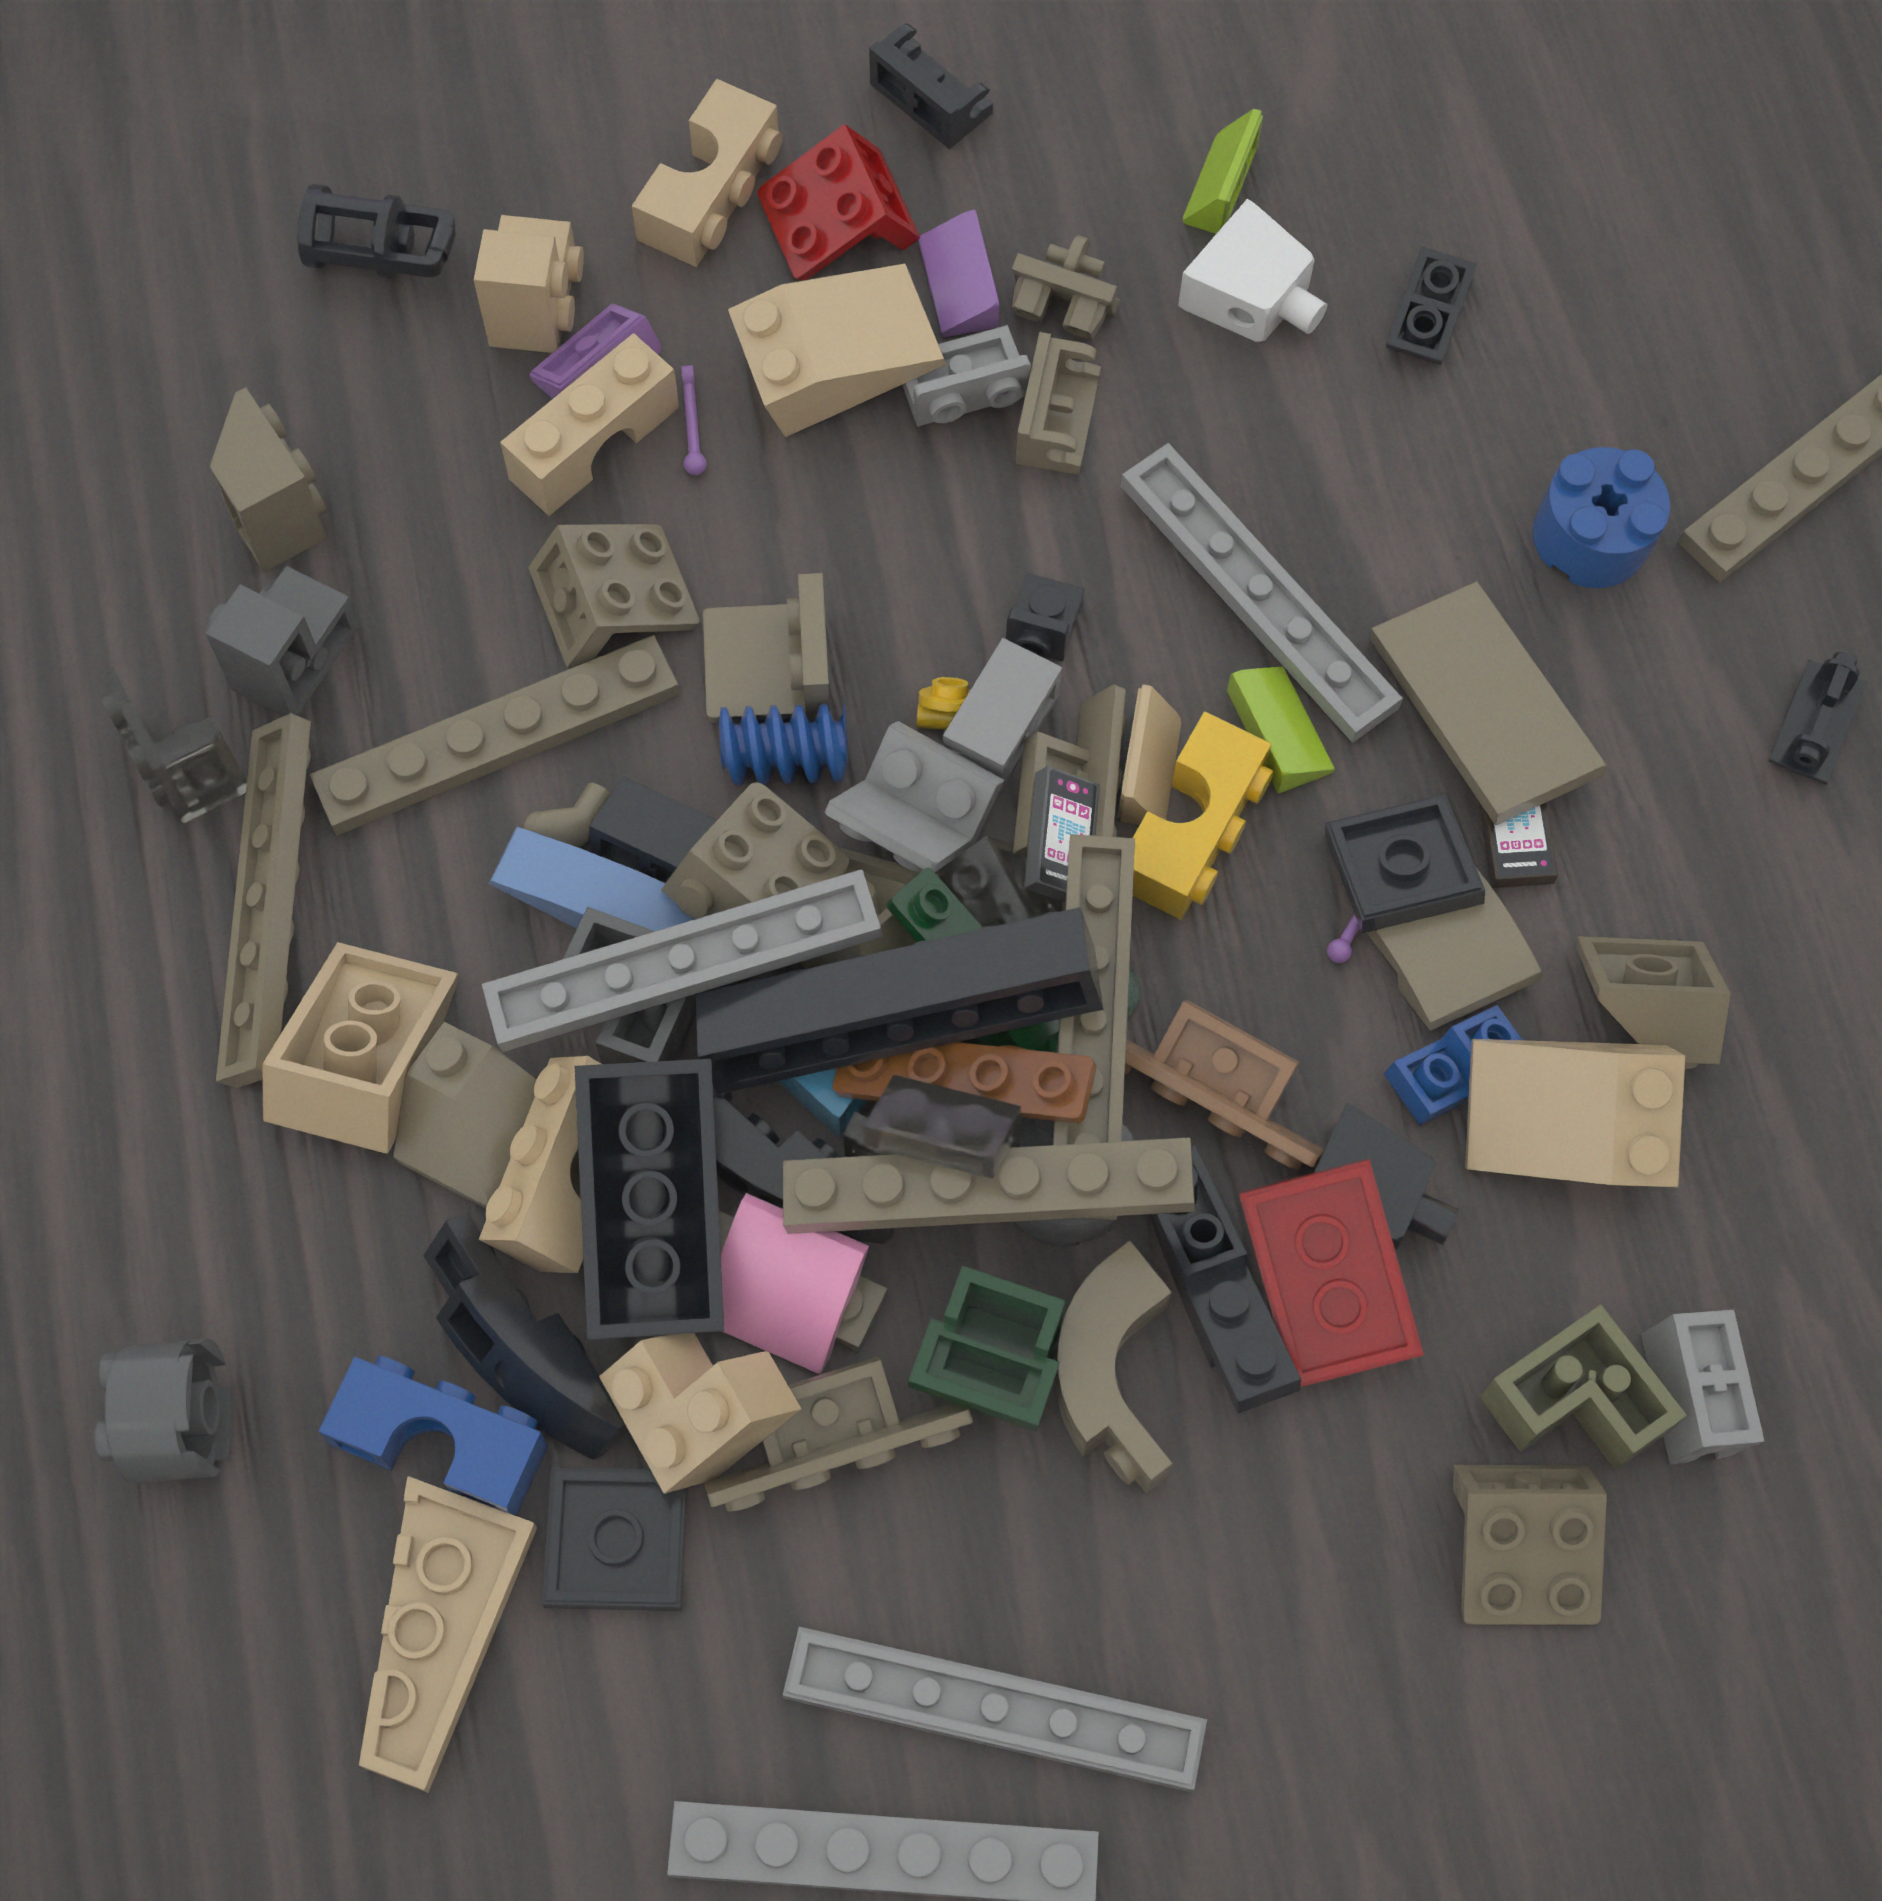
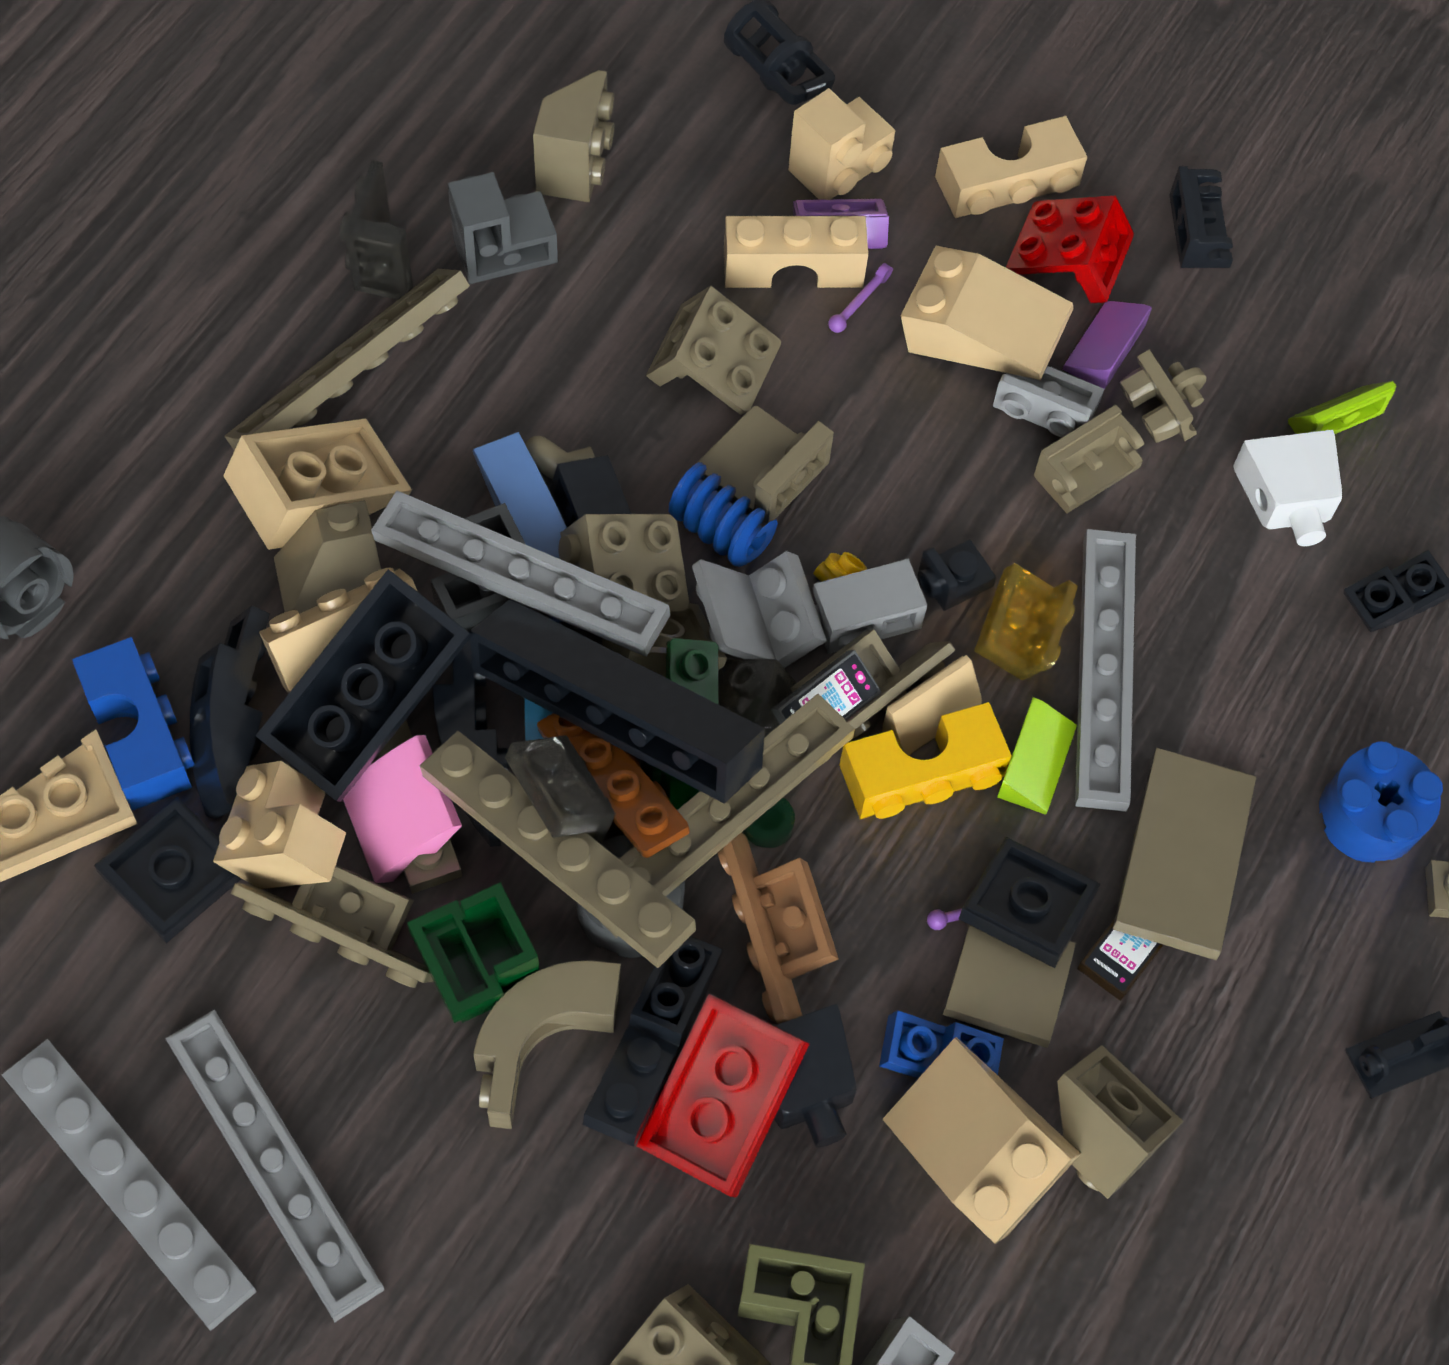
camera: 40 degrees right, 5 degrees down
dark tan plate [309,635,680,836] -> none
none -> clear yellow bracket [974,563,1078,680]

